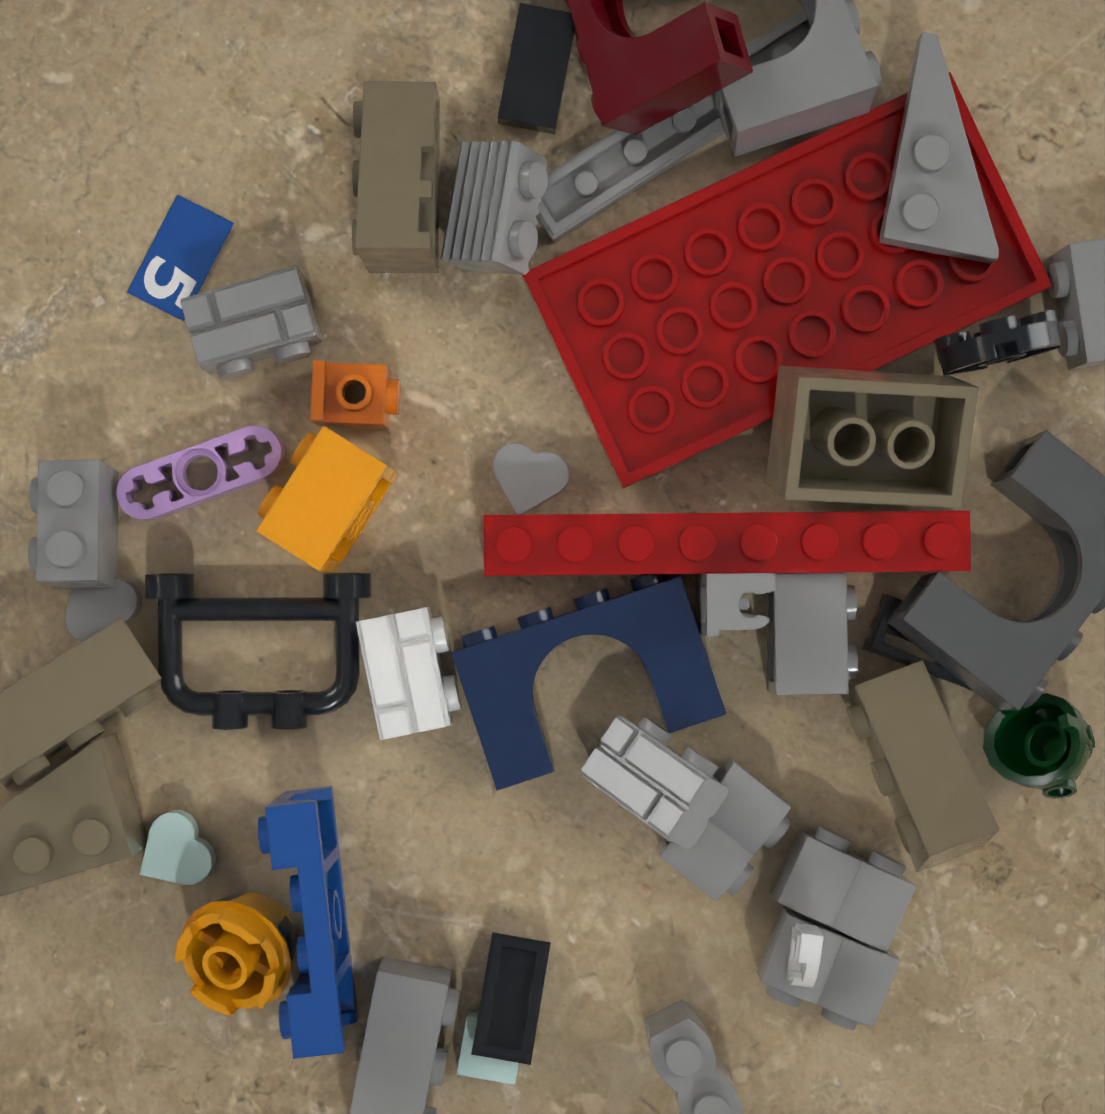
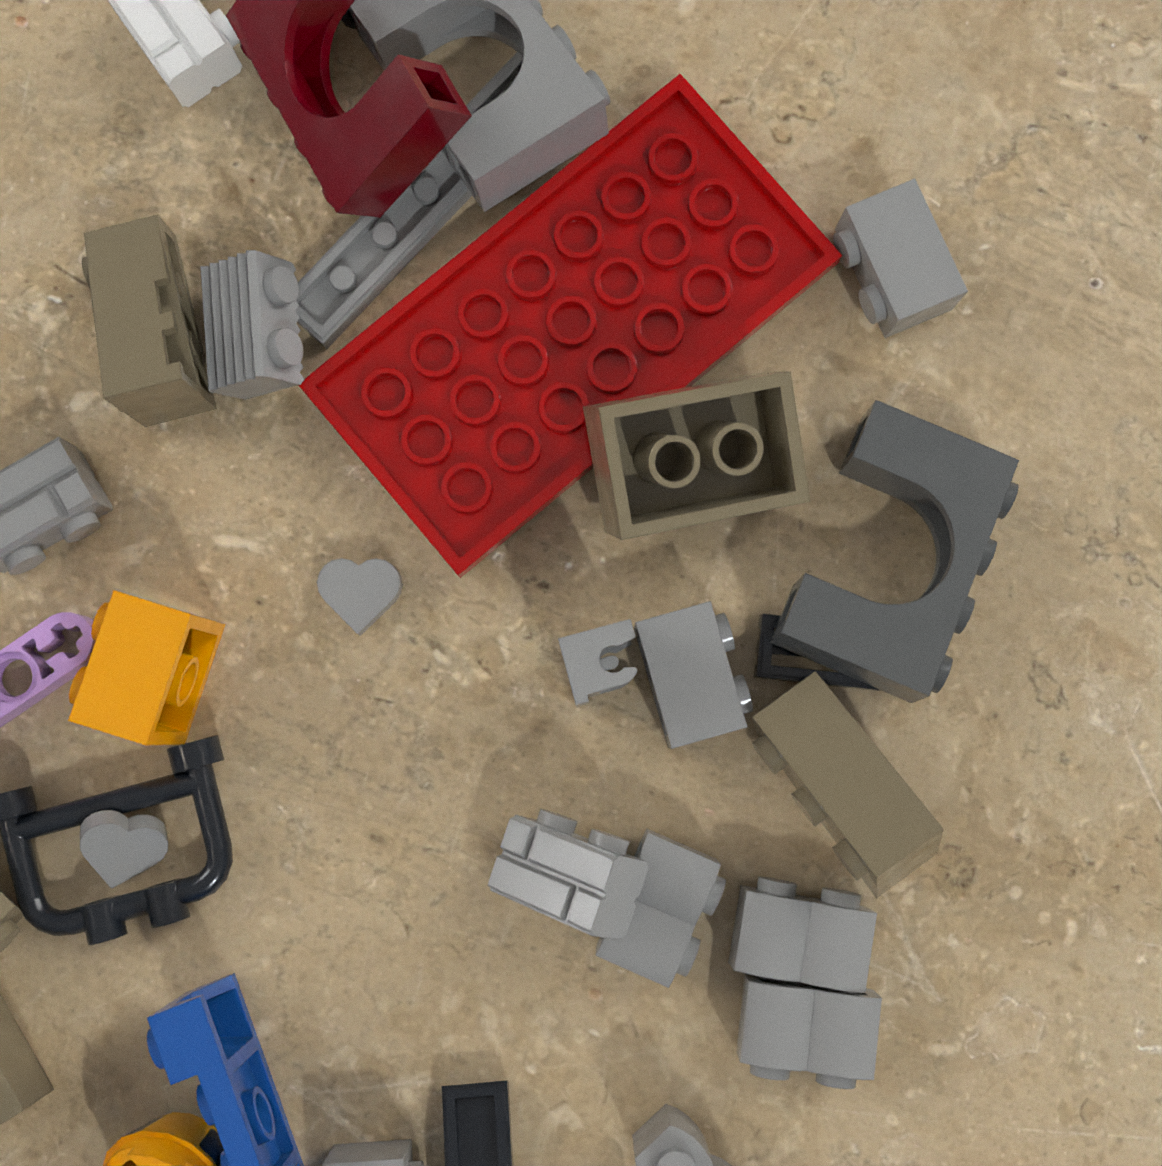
camera: 10 degrees left, 5 degrees down
light aqua tile [139,810,216,885] -> none
orange brick [310,360,401,429] -> none
white brick [356,607,462,740] -> none
dark blue arch [451,574,726,791] -> none
red brick [483,510,971,576] -> none
black tile [497,3,576,135] -> none
white tile [787,923,824,988] -> none
light grey wing [879,32,999,264] -> none
black plate [934,310,1063,376] -> none
dark green helmet [983,693,1095,799] -> none
none -> light grey tile [80,810,168,889]

